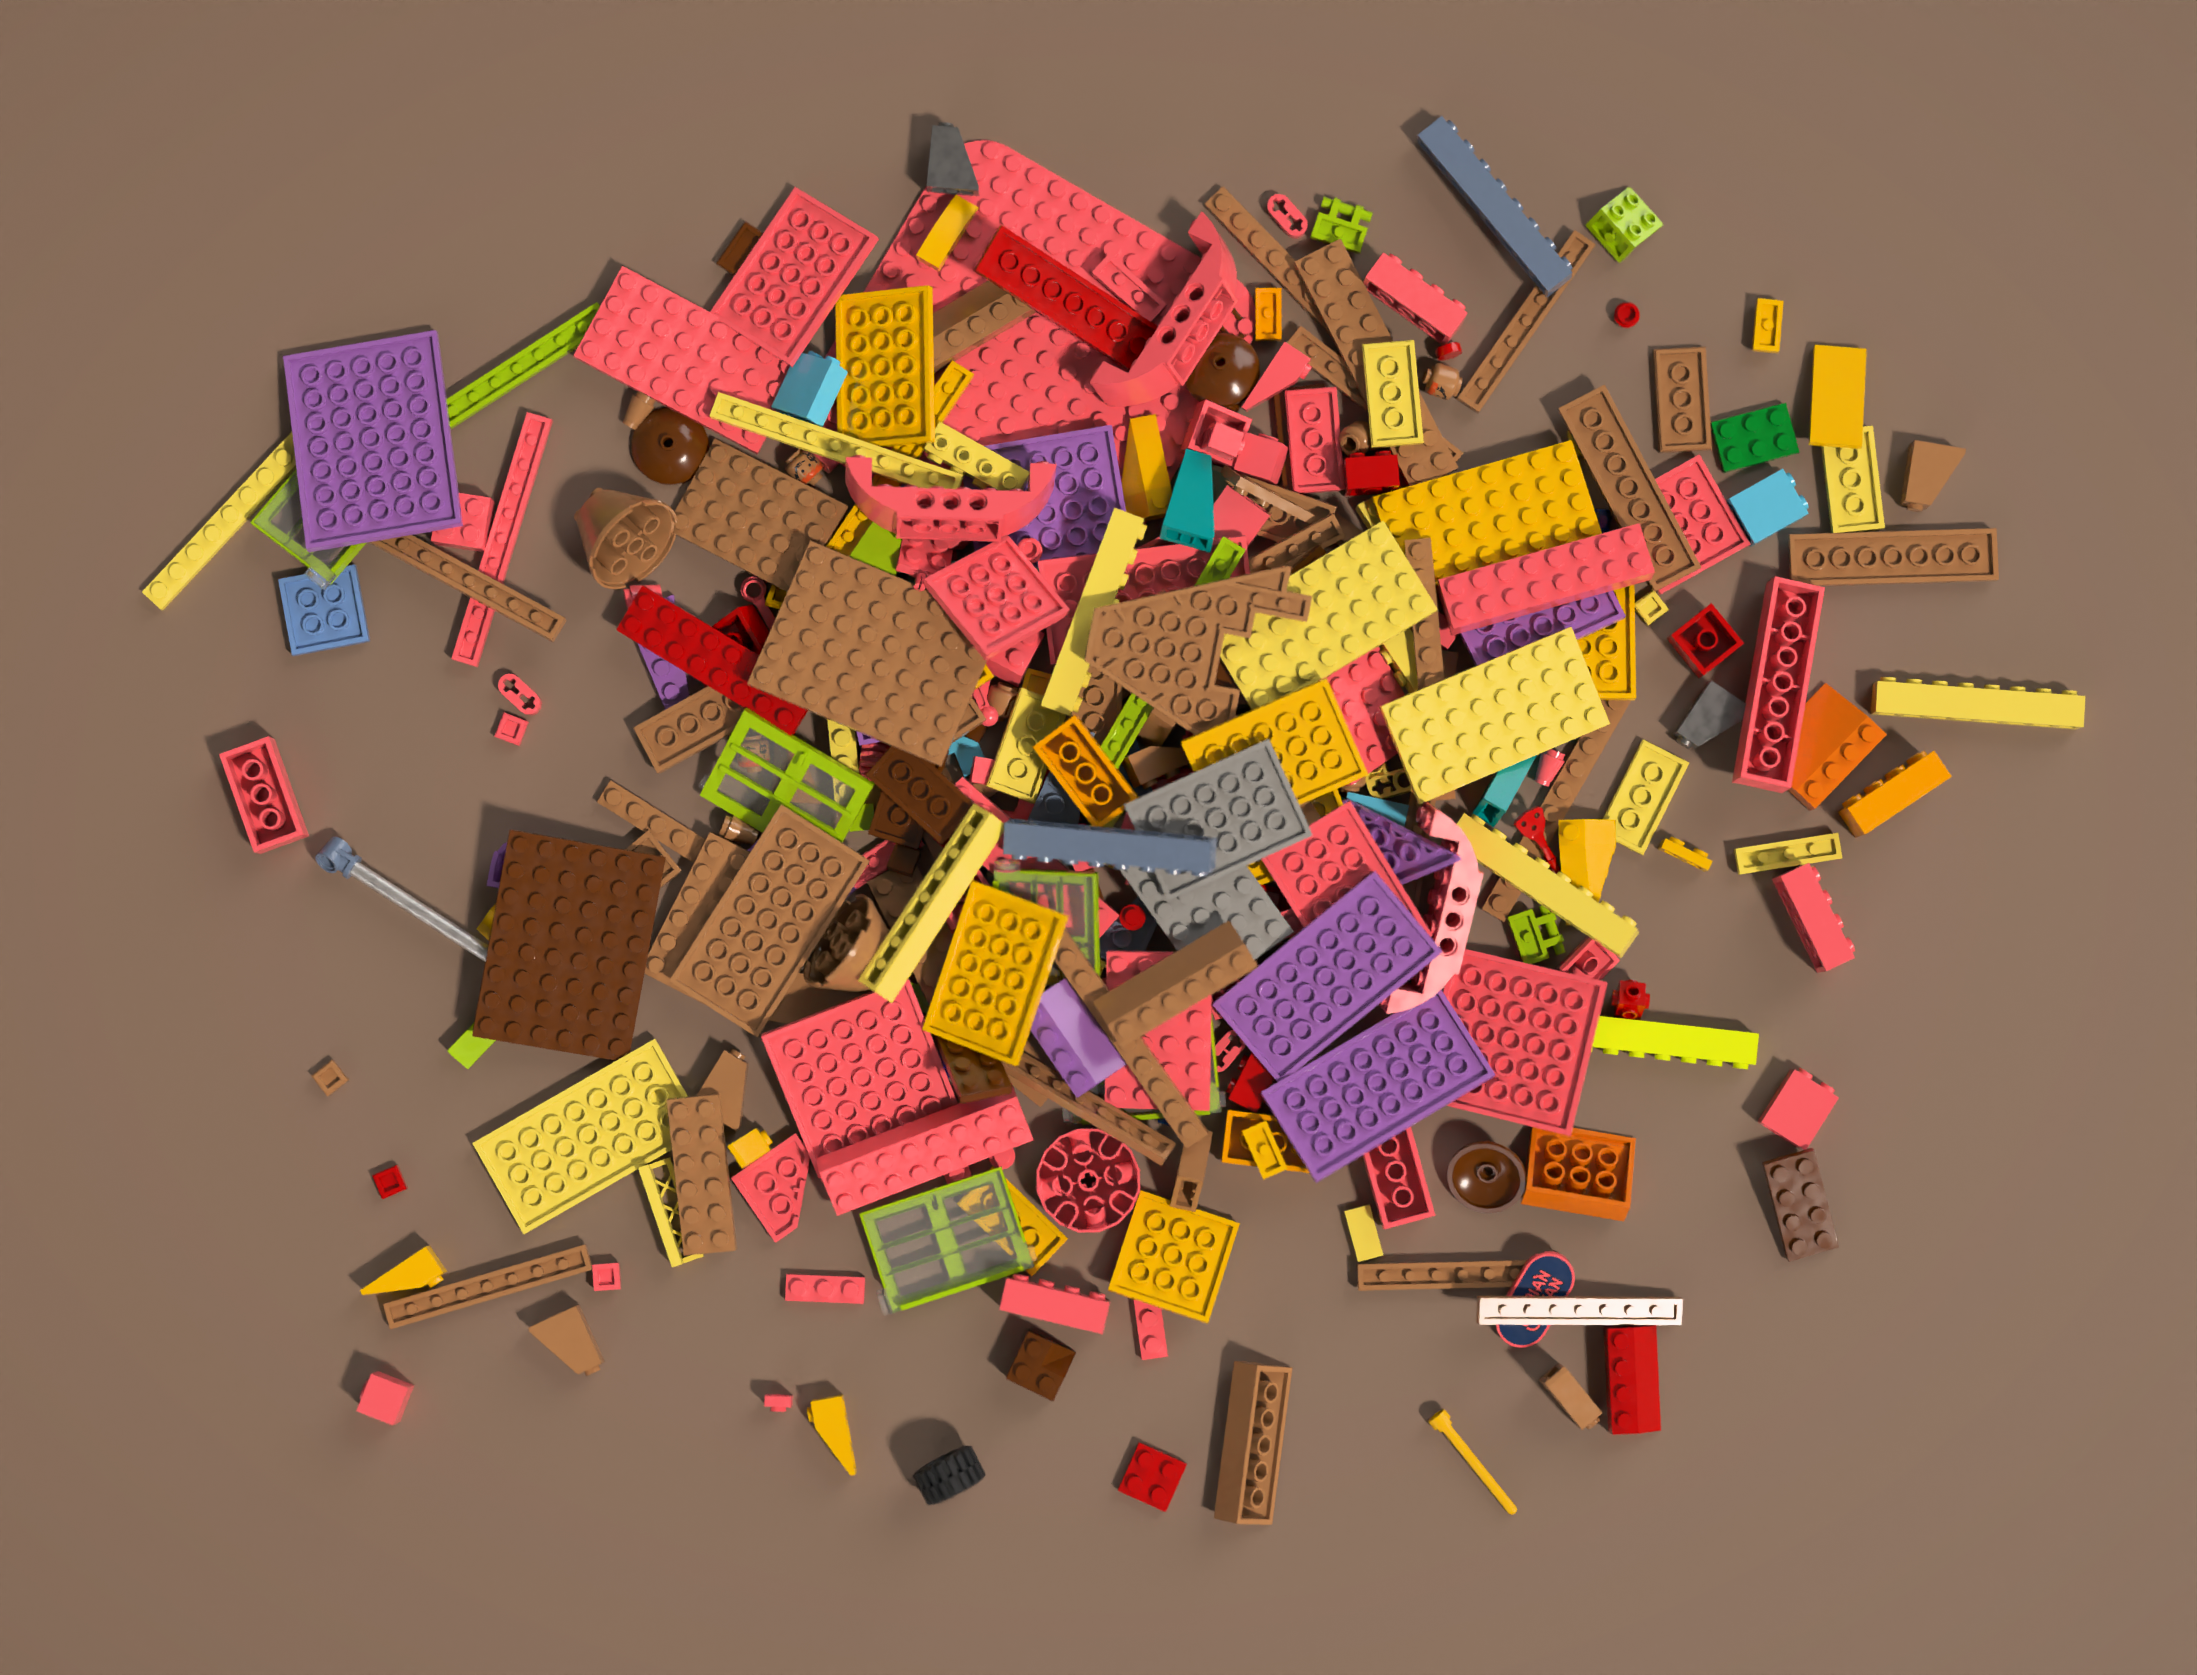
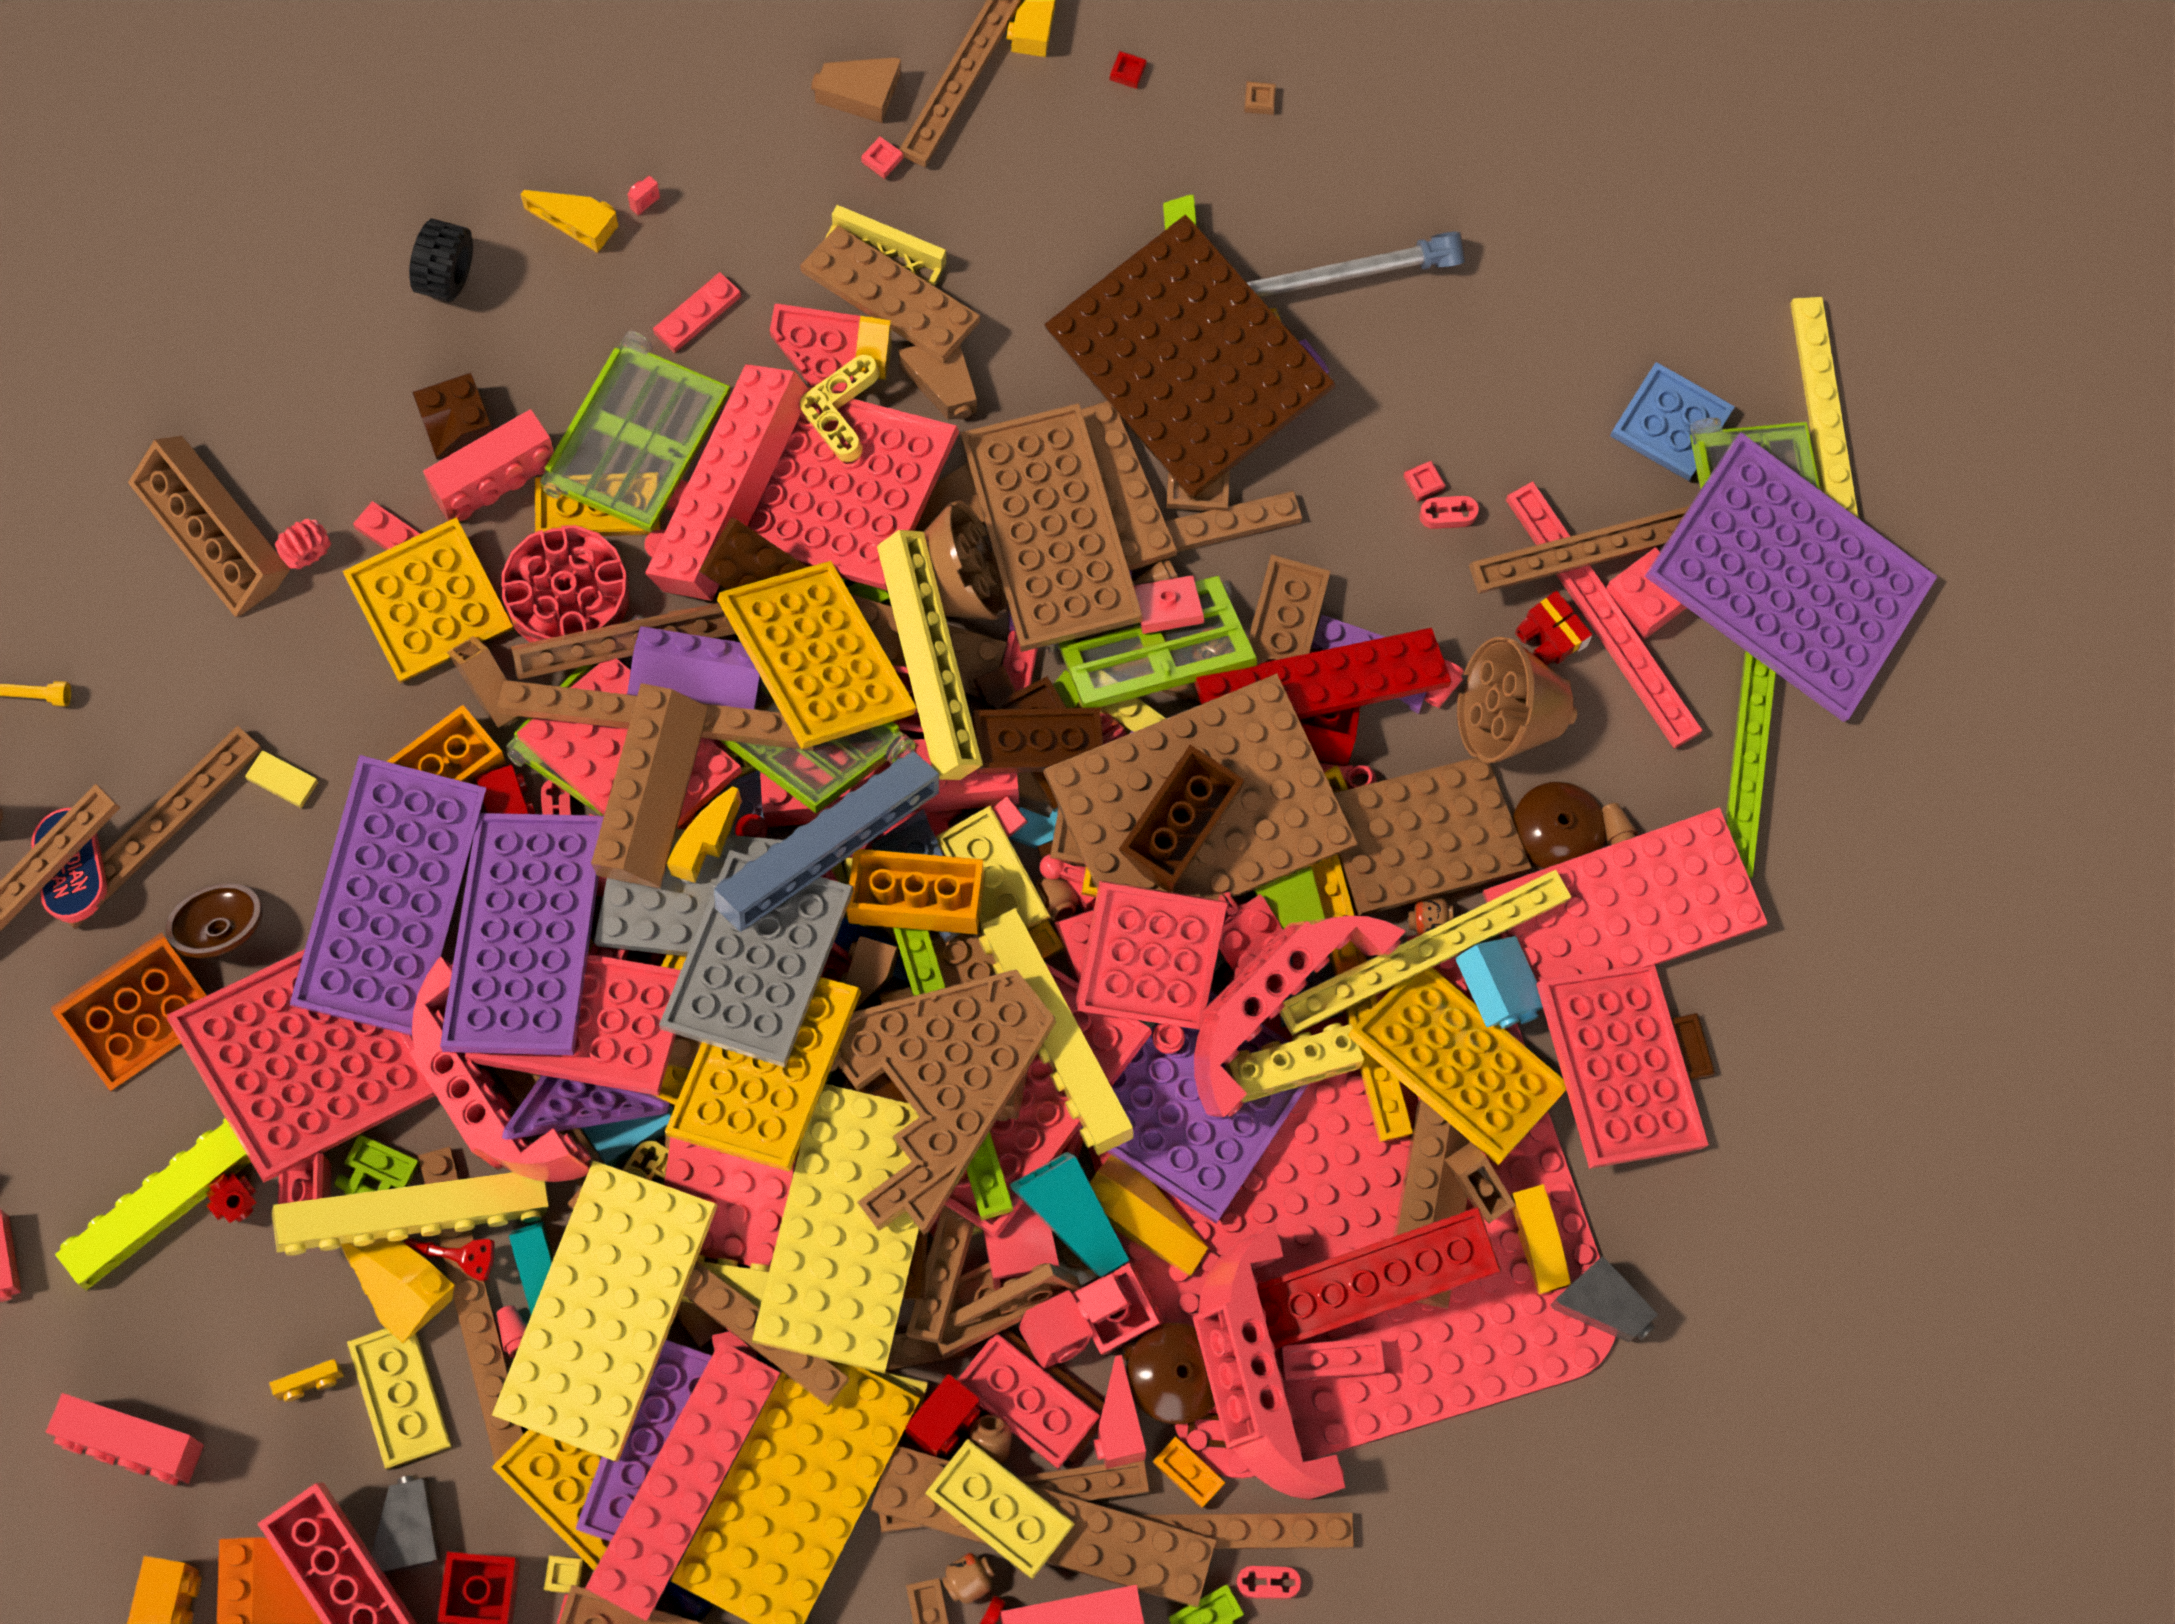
camera: 130 degrees right, 15 degrees down
coral brick [219,736,309,854] -> none
light yellow plate [472,1039,688,1234] -> none
red plate [1118,1442,1187,1512] -> none
yellow plate [1242,1120,1287,1180] -> none
coral brick [1363,1127,1435,1229] -> none
light yellow plate [1734,833,1842,875] -> none
none -> coral gear [274,518,331,570]
none -> yellow slope [667,787,742,883]
none -> light yellow beam [800,355,880,462]
none -> reddish brown slope [1119,744,1245,892]
none -> coral plate [1134,575,1204,634]
none -> medium nougat brick [1445,1142,1516,1224]
none -> red hips [1515,590,1593,665]

